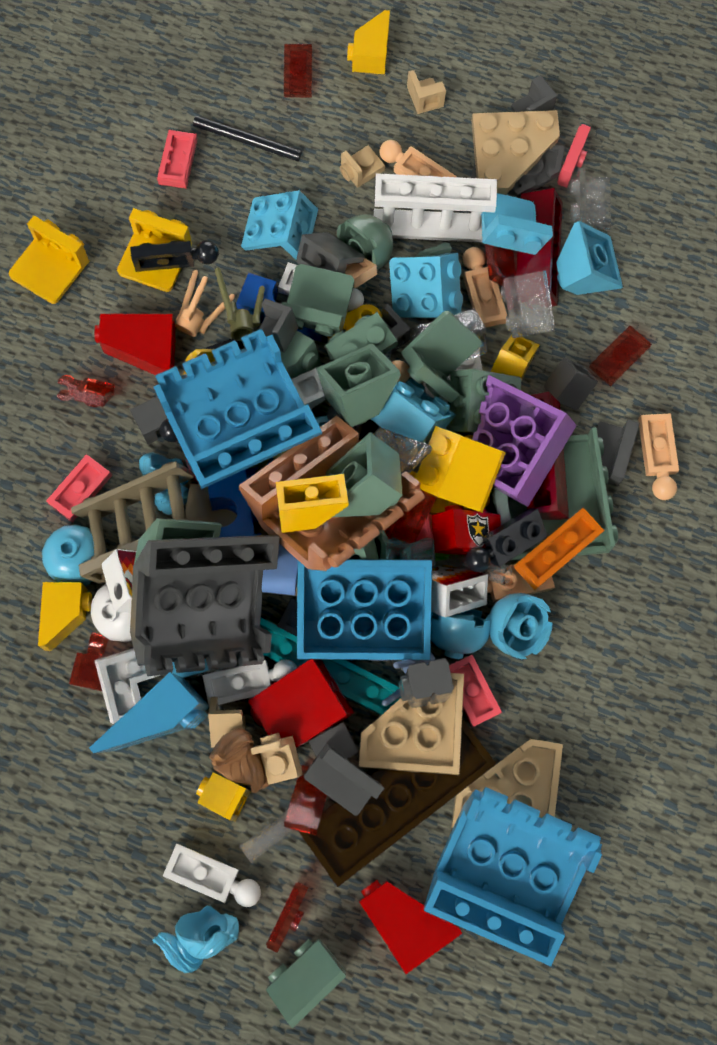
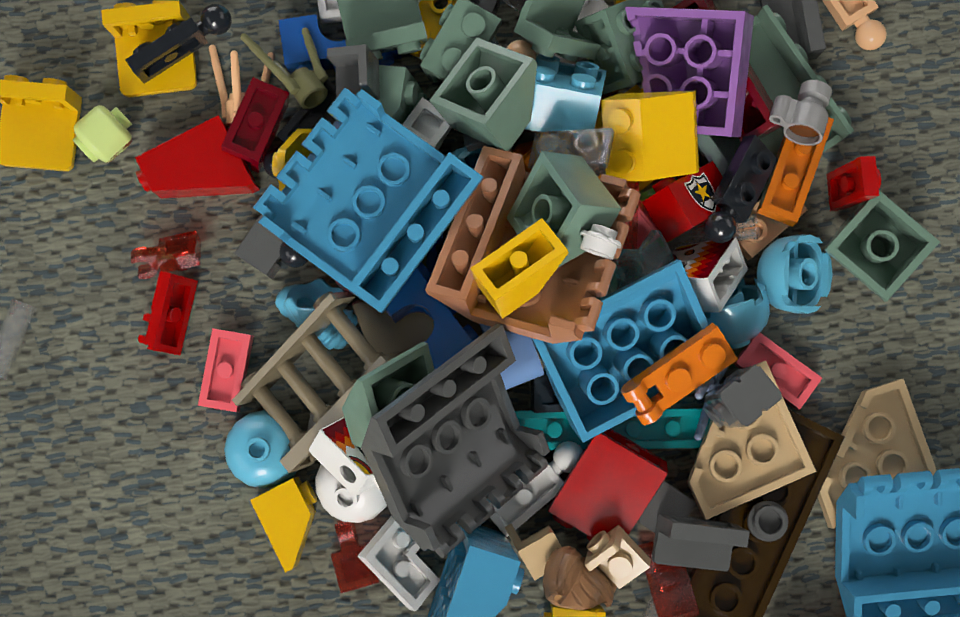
camera: 25 degrees left, 10 degrees up
none -> yellowish green head [73,105,132,163]
none -> red plate [138,271,198,356]
none -> dark red panel [221,77,289,173]
none -> white plate [580,224,622,260]
none -> orange plate [620,323,738,425]
none -> dark grey plate [747,501,788,542]
none -> light grey piece [769,80,832,146]
none -> sand green slope [824,190,940,302]
none -> red plate [826,156,881,211]

